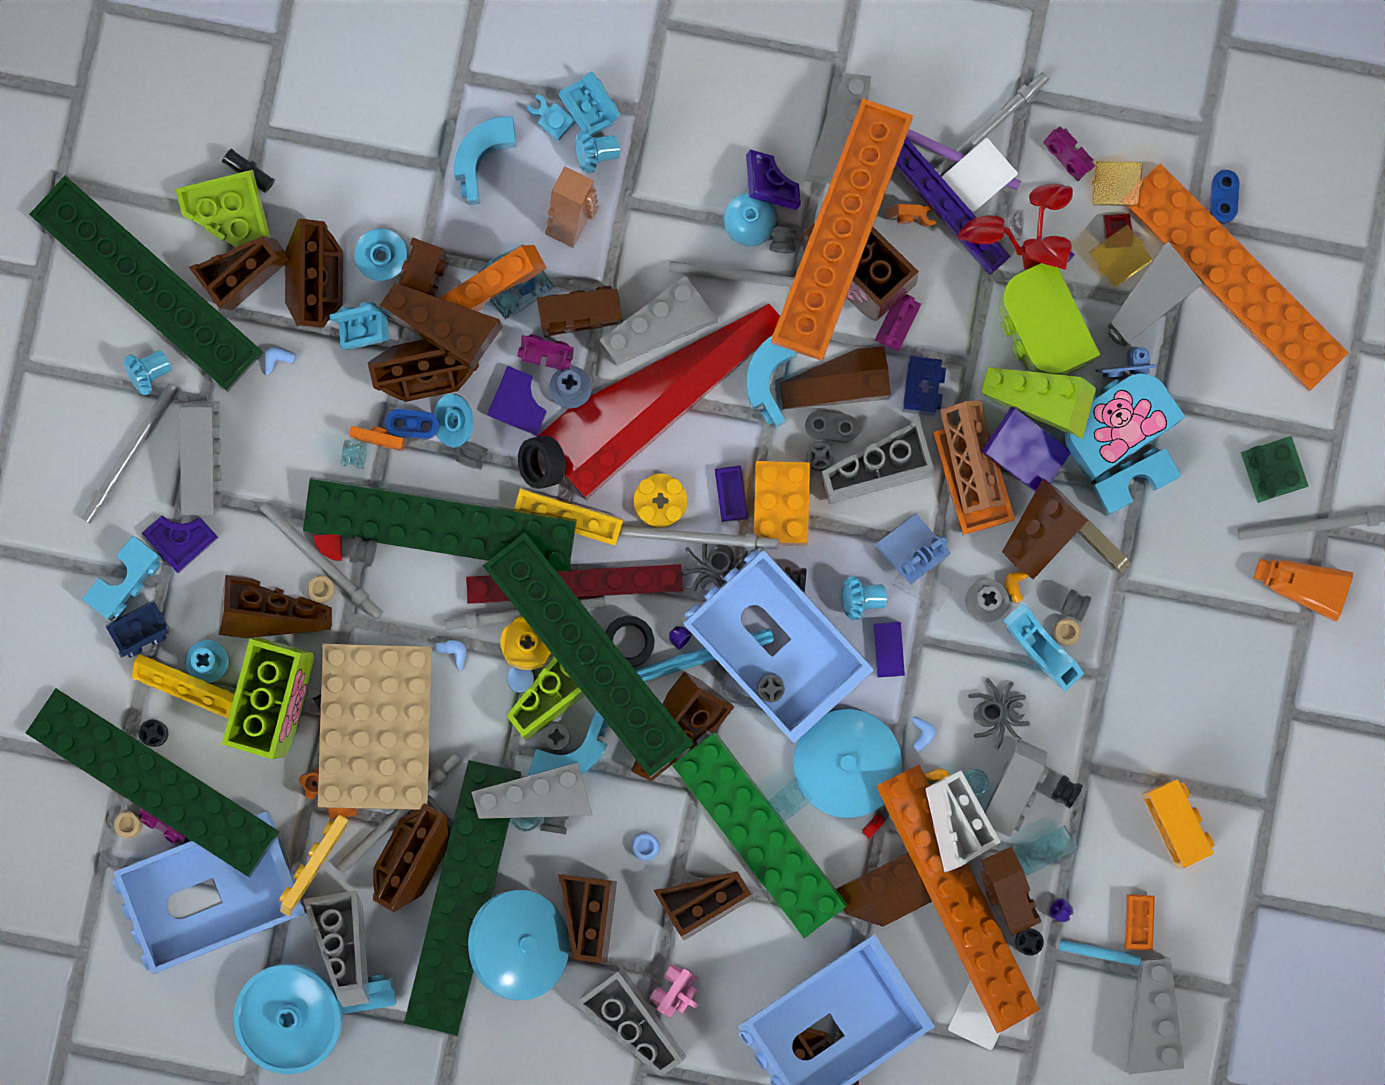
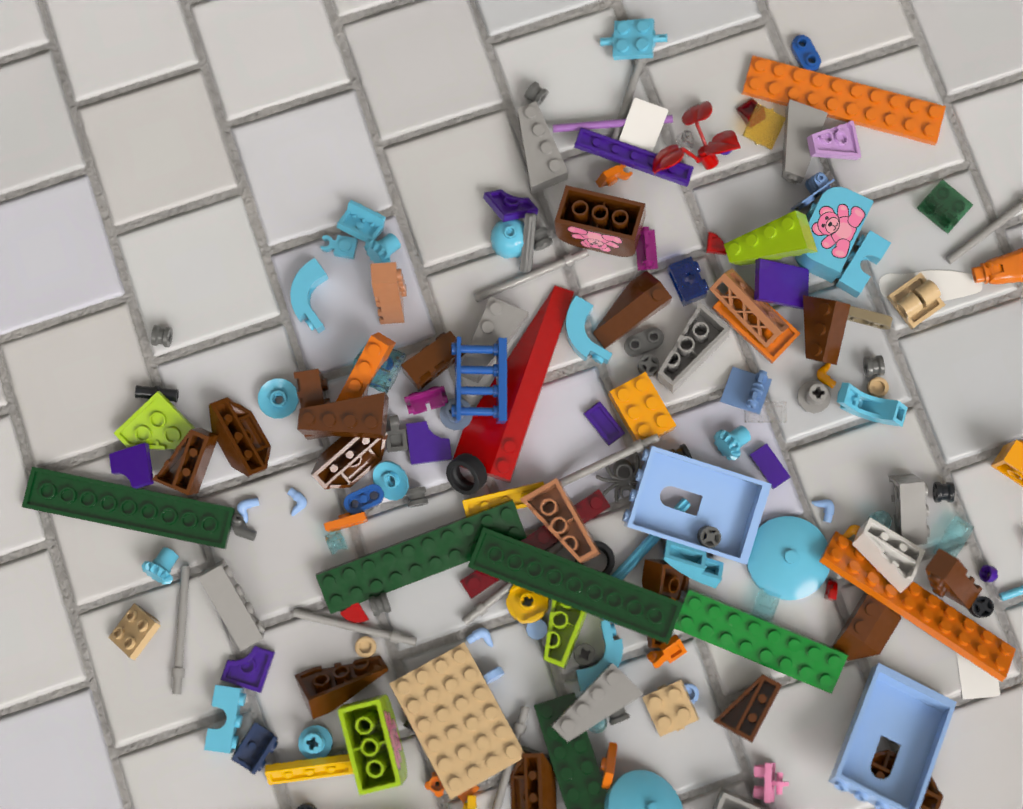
camera: 30 degrees left, 5 degrees down
medium azure bracket [329,302,389,350] -> none
reddish brown wedge [558,874,617,963] -> none
yellow plate [634,474,687,528] -> none
dark purple hinge [669,626,692,650] -> none
orange plate [771,98,913,361] -> none
dark grey animal [968,678,1030,750] -> none
lime brick [999,263,1100,375] -> none
magenta hinge [1043,126,1096,181] -> none
clear yellow piece [1092,161,1144,206] -> none
none -> tan plate [108,603,161,660]
none -> dark purple tile [109,443,154,489]
none -> dark grey wheel [151,325,173,348]
none -> dark grey arm [231,514,257,541]
none -> light blue animal [287,488,307,516]
none -> dark grey plate [386,415,409,453]
none -> blue fence [451,337,507,424]
none -> light blue tile [483,666,505,684]
none -> axle [520,213,537,273]
none -> nougat wedge [520,478,601,564]
none -> dark grey wheel [524,81,549,106]
none -> medium azure plate [600,18,668,60]
none -> orange plate [600,742,618,789]
none -> tan plate [642,679,700,737]
none -> orange plate [646,634,687,669]
none -> medium azure slope [663,540,724,588]
none -> red tile [706,232,727,255]
none -> lavender wing [807,121,861,160]
none -> white sticker [879,270,983,301]
none -> tan plate [887,273,945,329]

